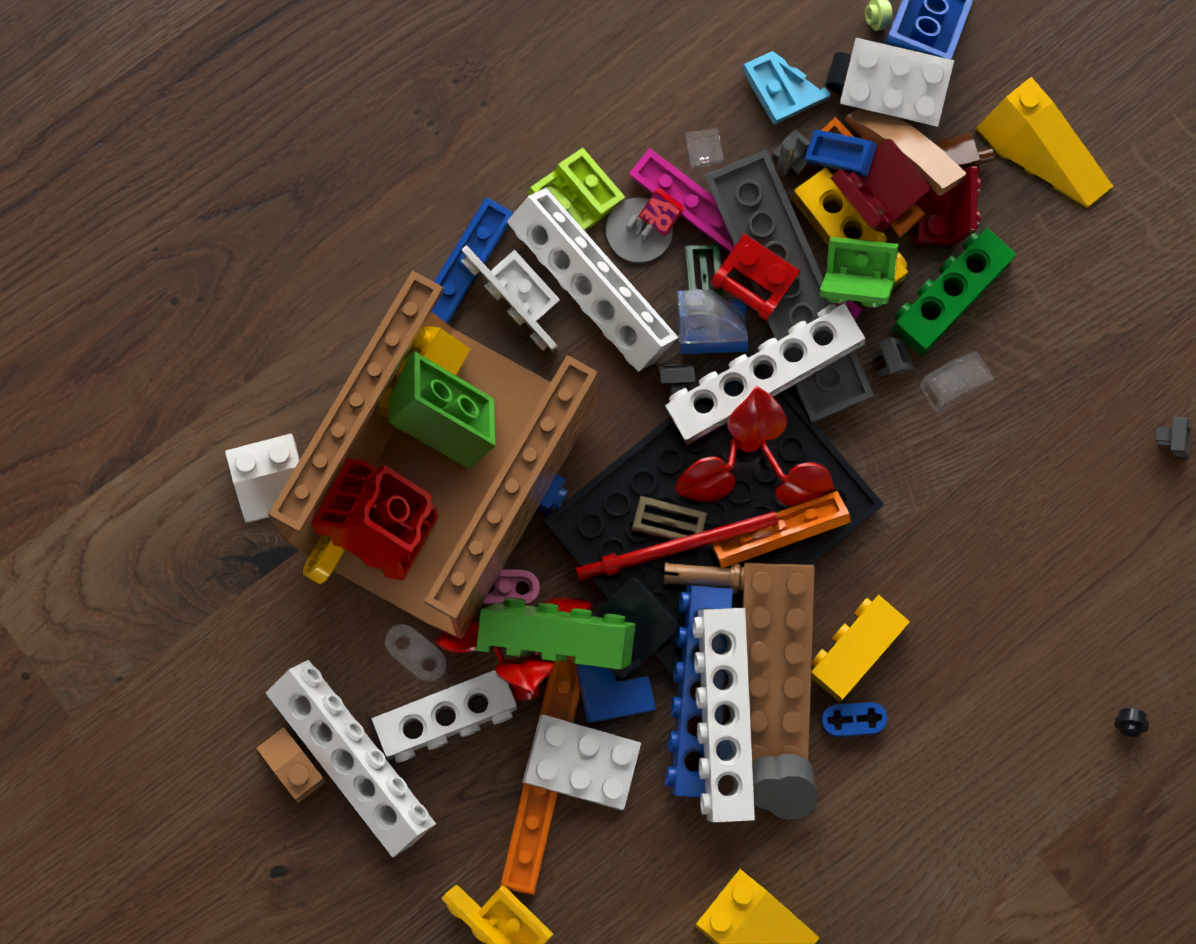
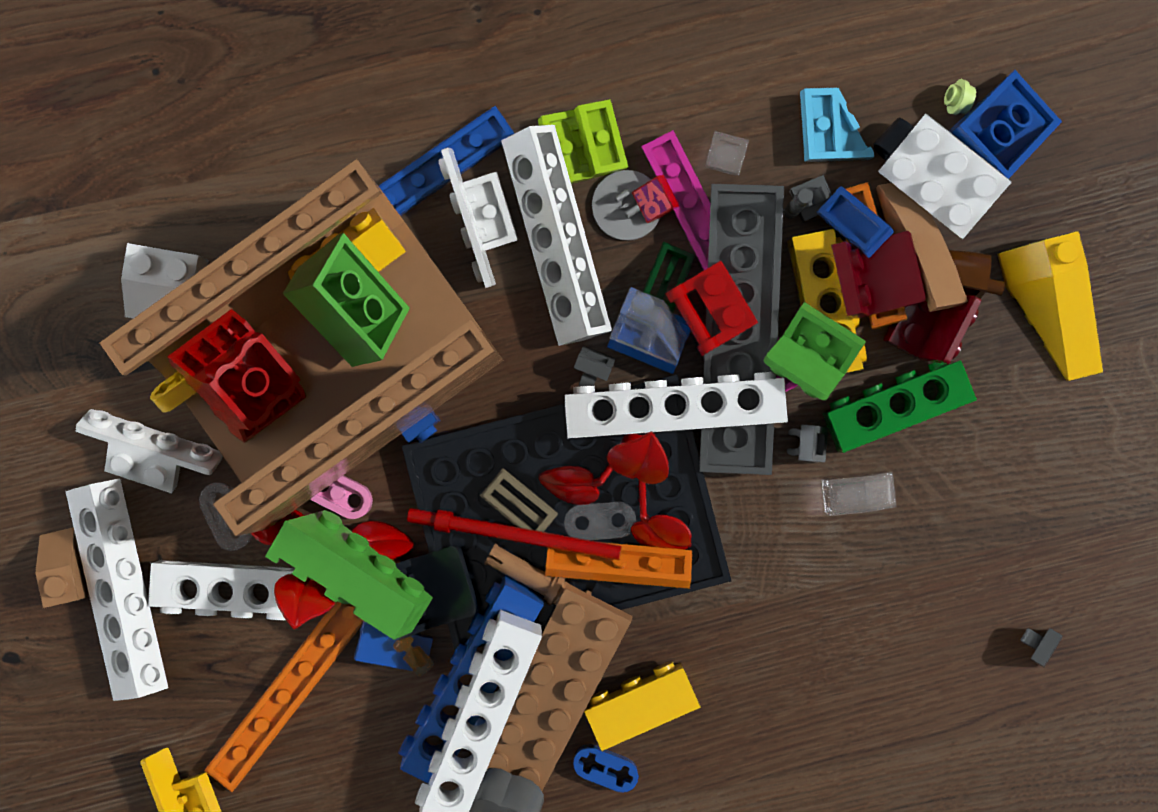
camera: 30 degrees right, 10 degrees up
white plate [522,714,641,810] -> none
none -> white bracket [76,409,223,493]
none -> clear orange piece [393,636,434,677]
none -> clear plate [564,501,636,540]

